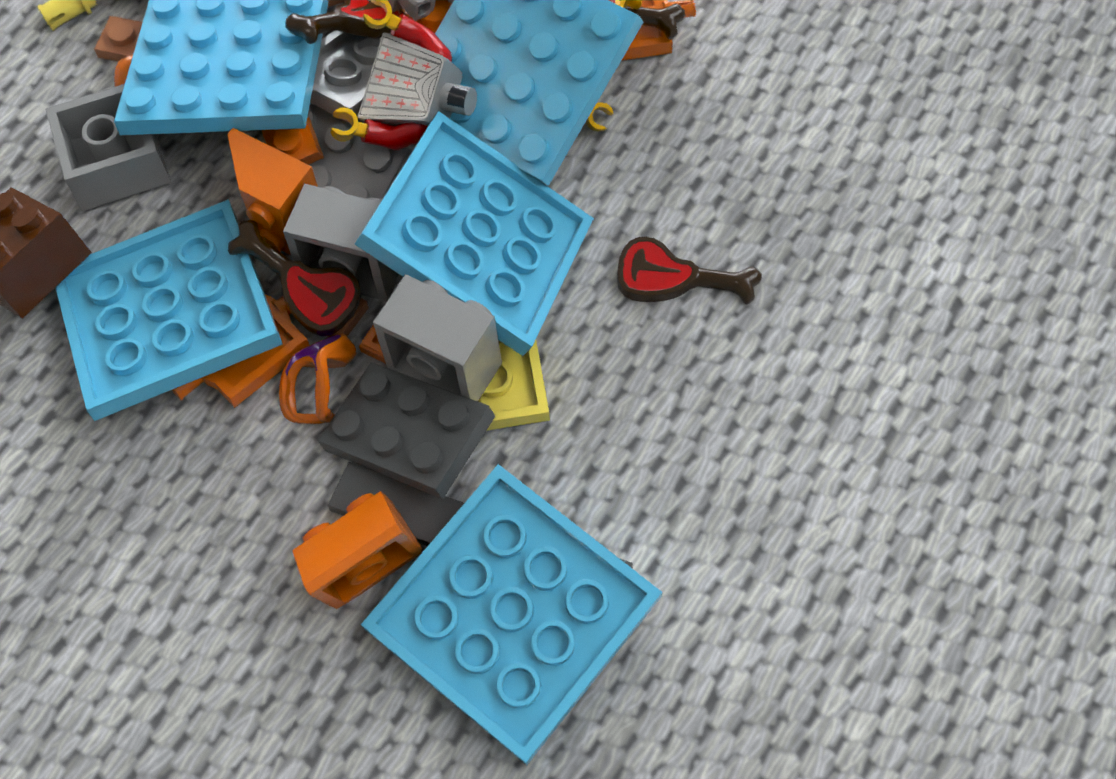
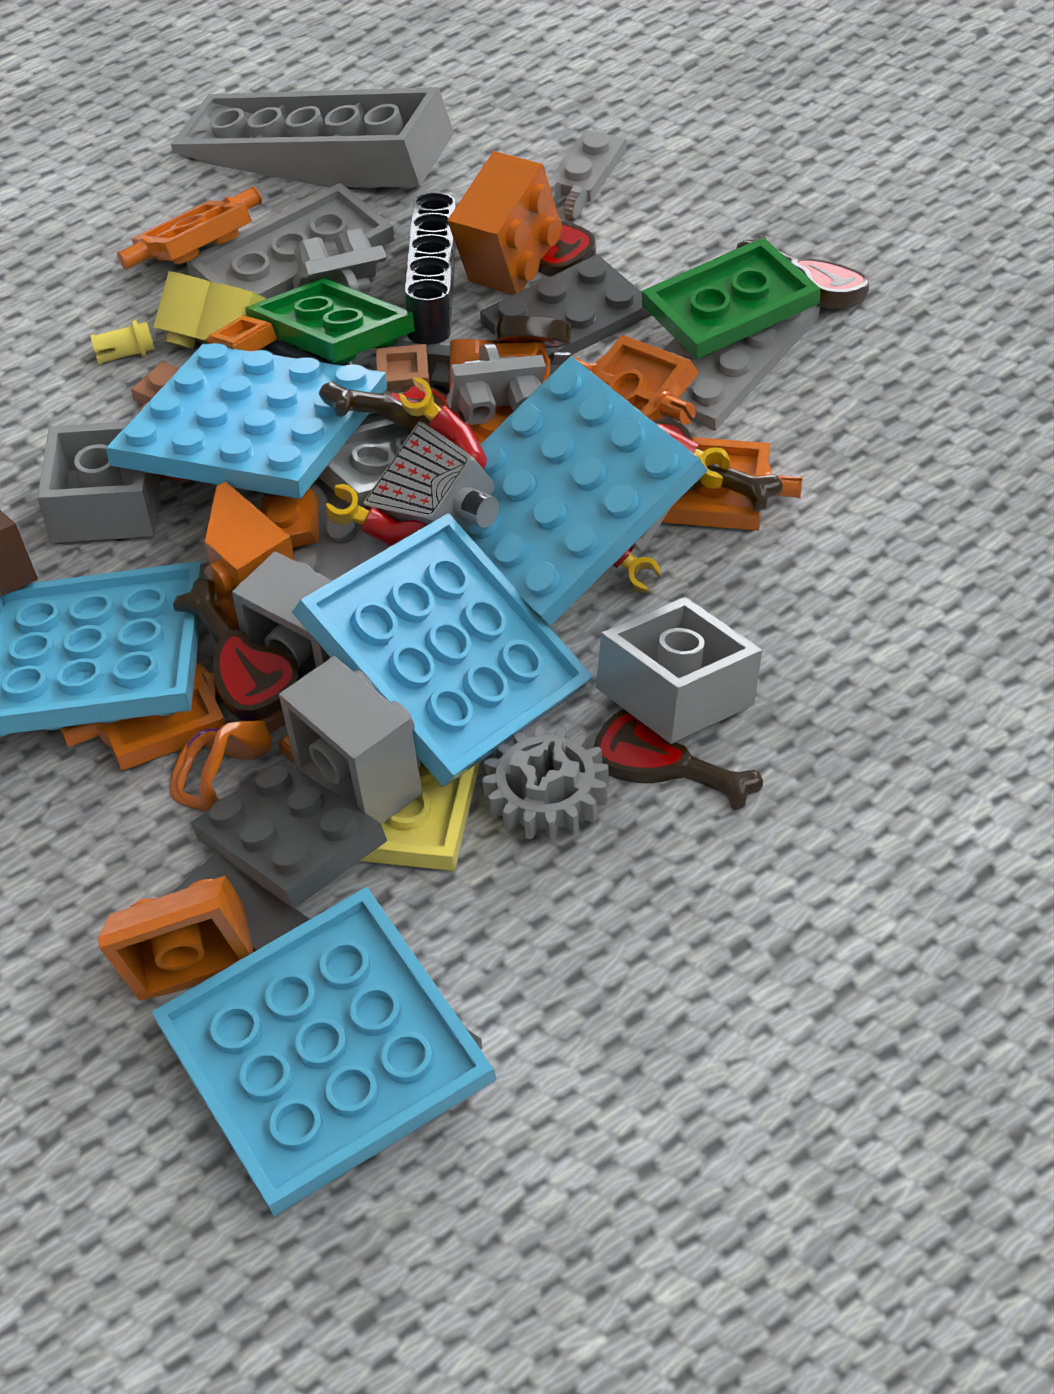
camera: 20 degrees right, 15 degrees down
none -> light grey gear [482,725,609,840]
none -> light grey brick [596,597,762,744]

